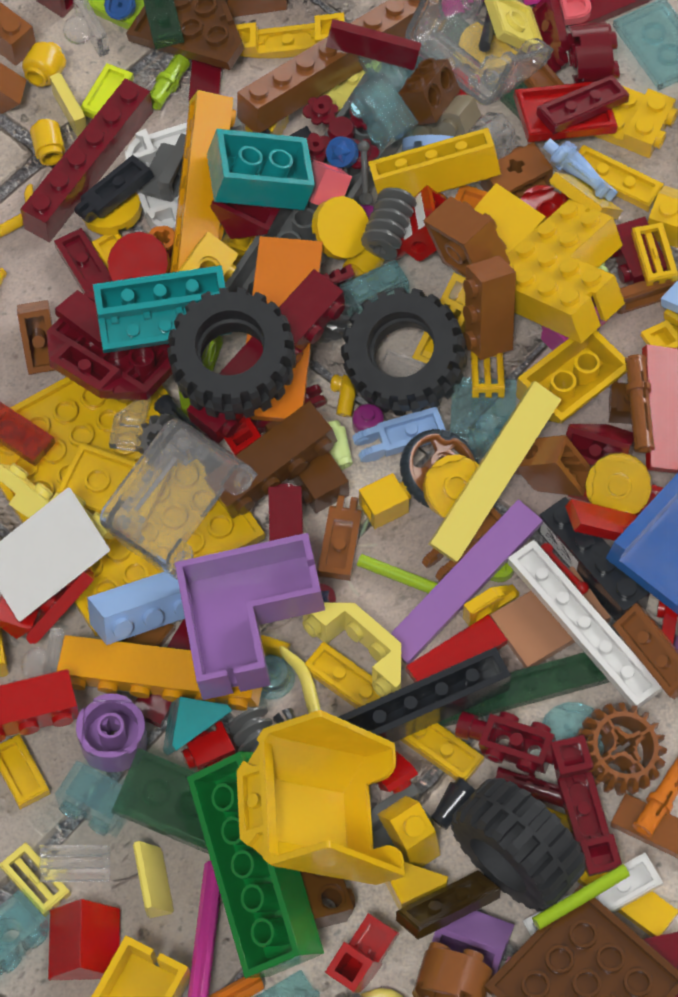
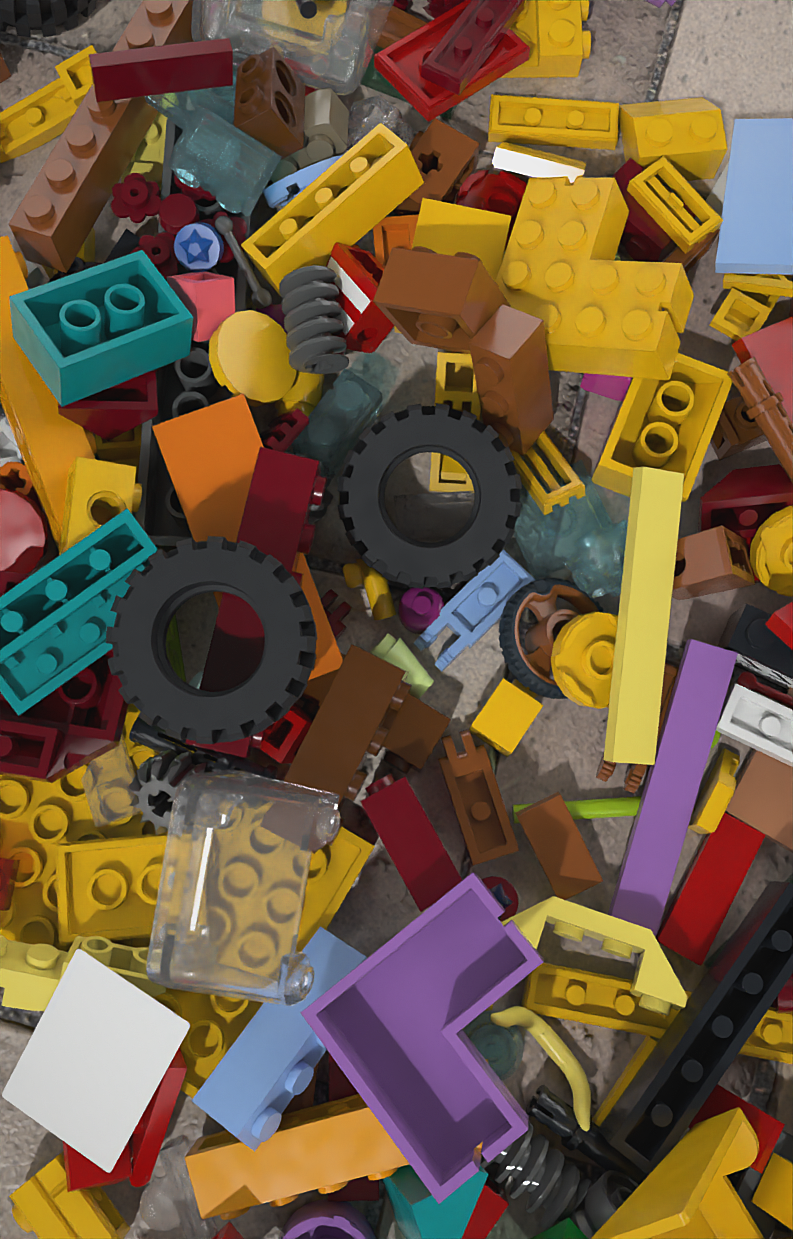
camera: 30 degrees left, 15 degrees up
light blue animal [542,138,618,202] -> none
none -> dark orange tile [515,792,603,900]

